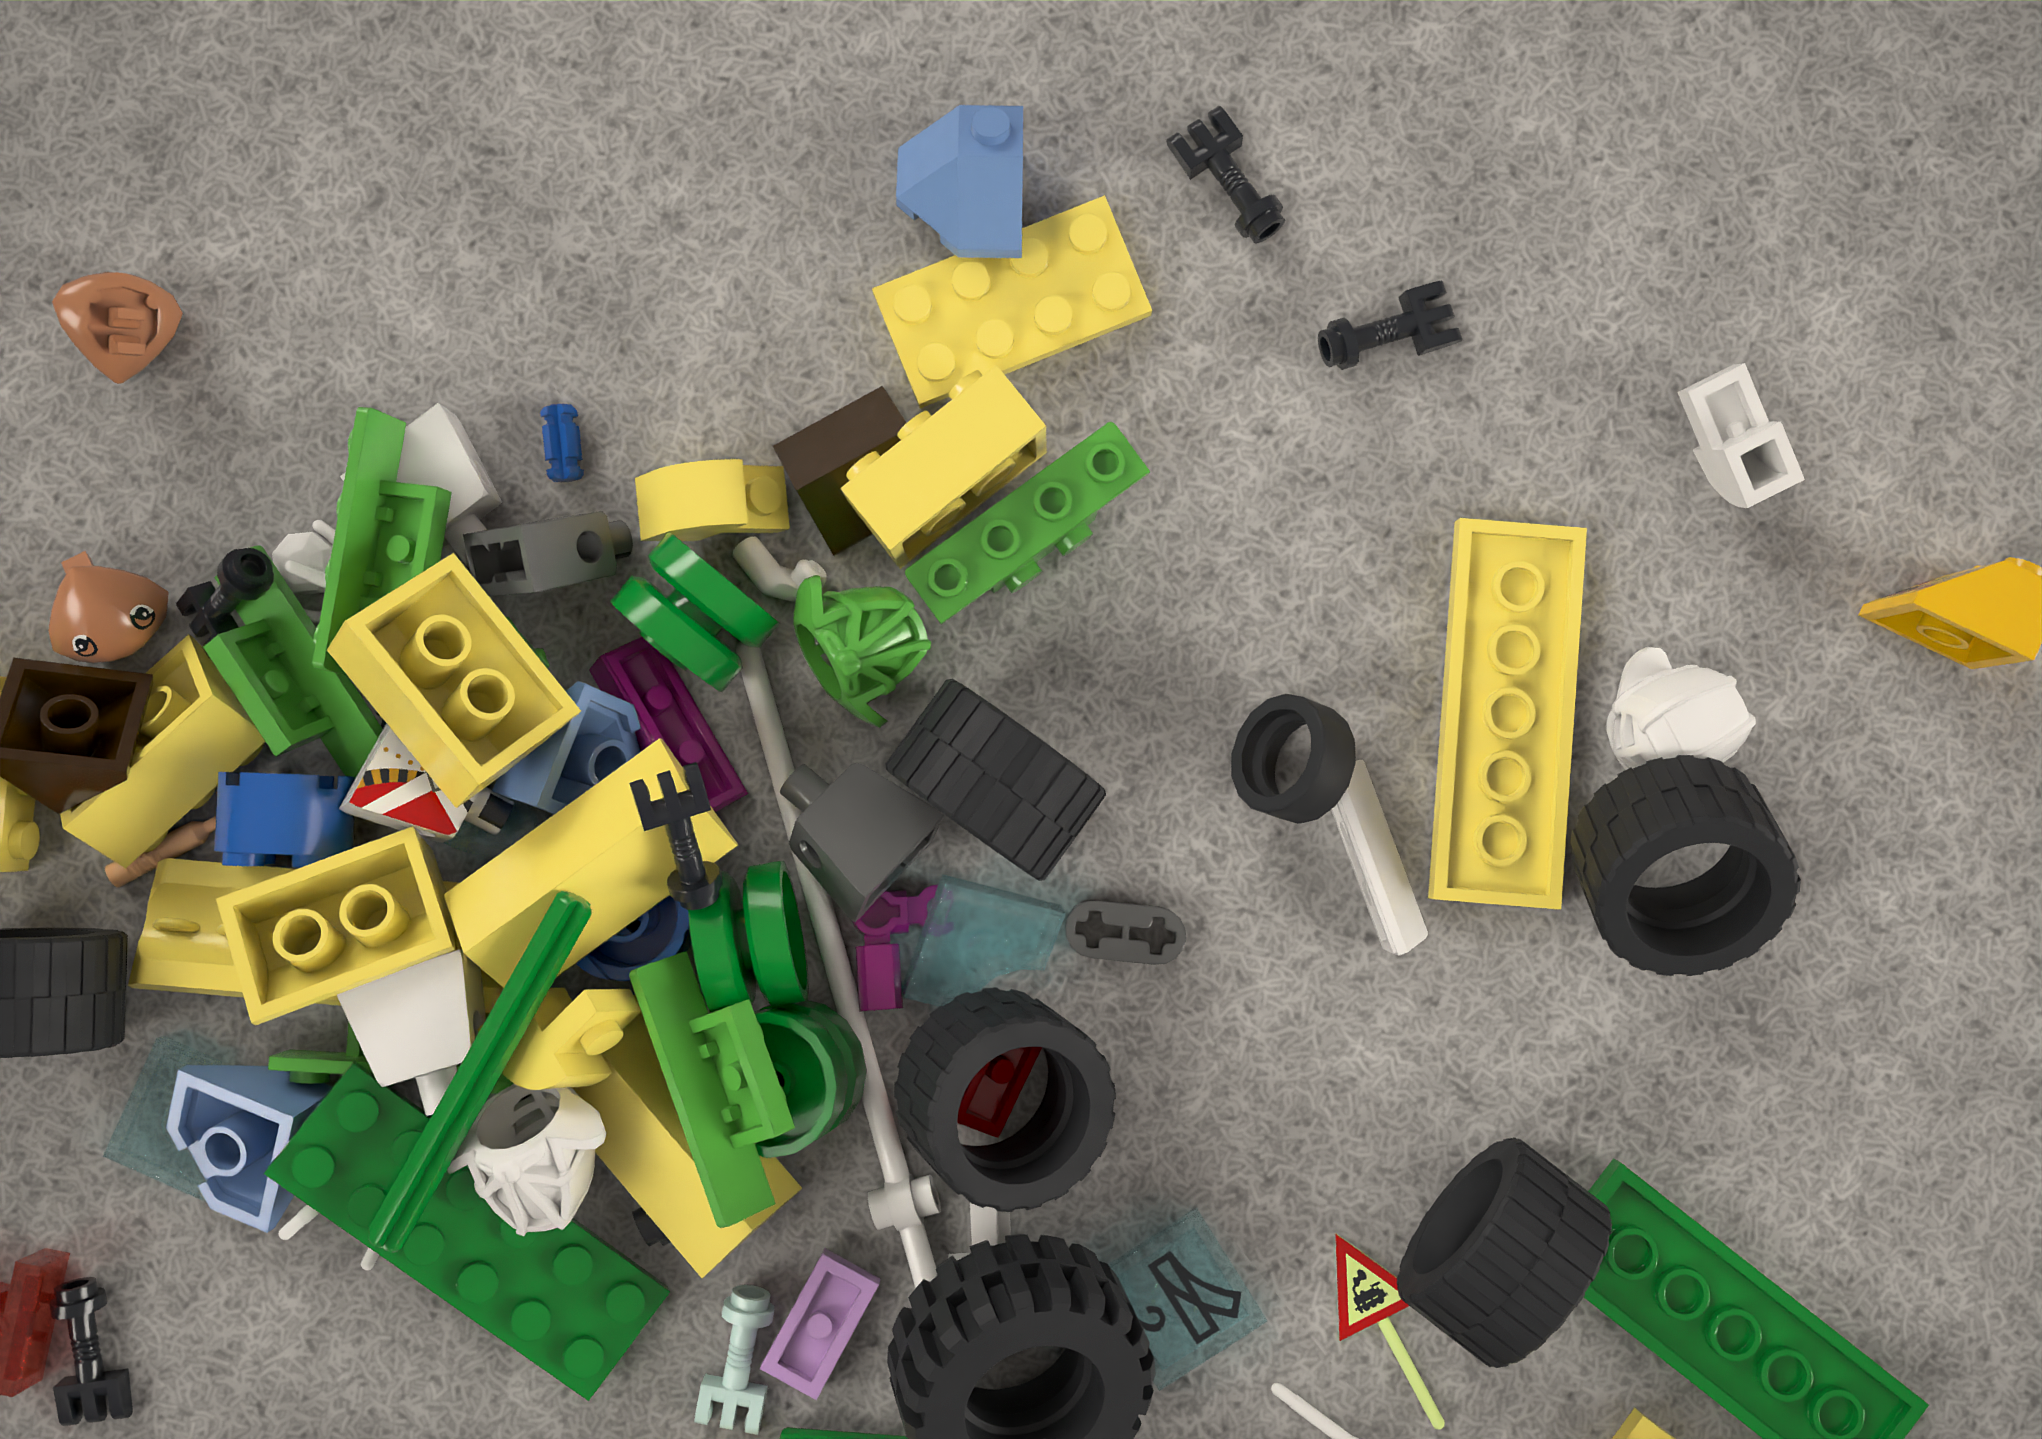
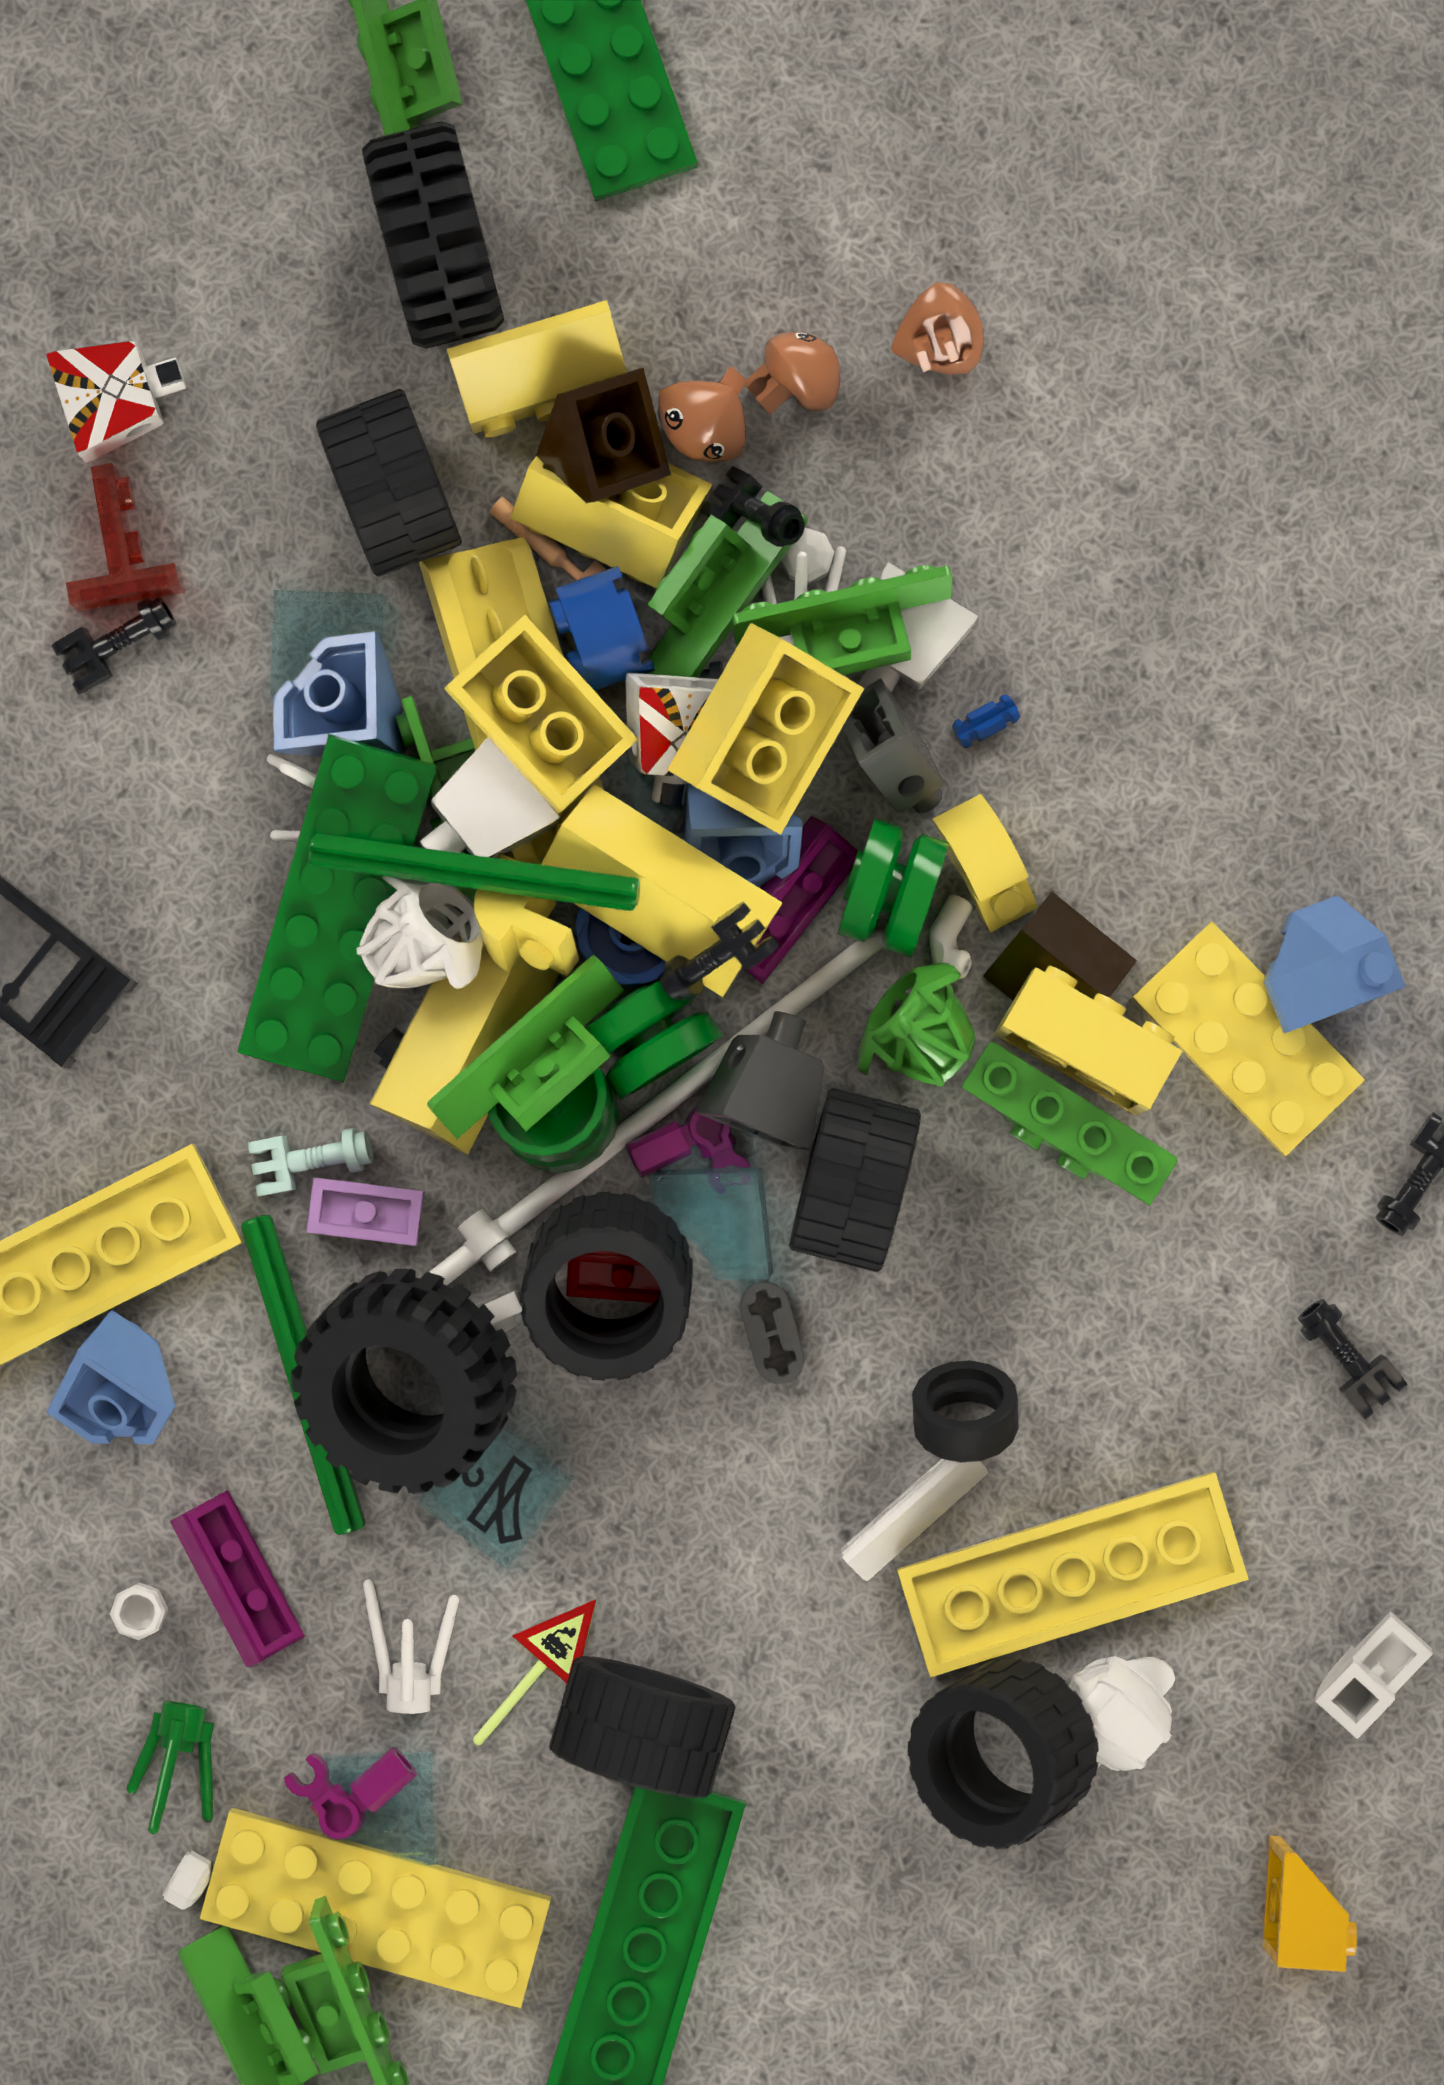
camera: 75 degrees right, 0 degrees up
none -> nougat piece [745,332,840,415]

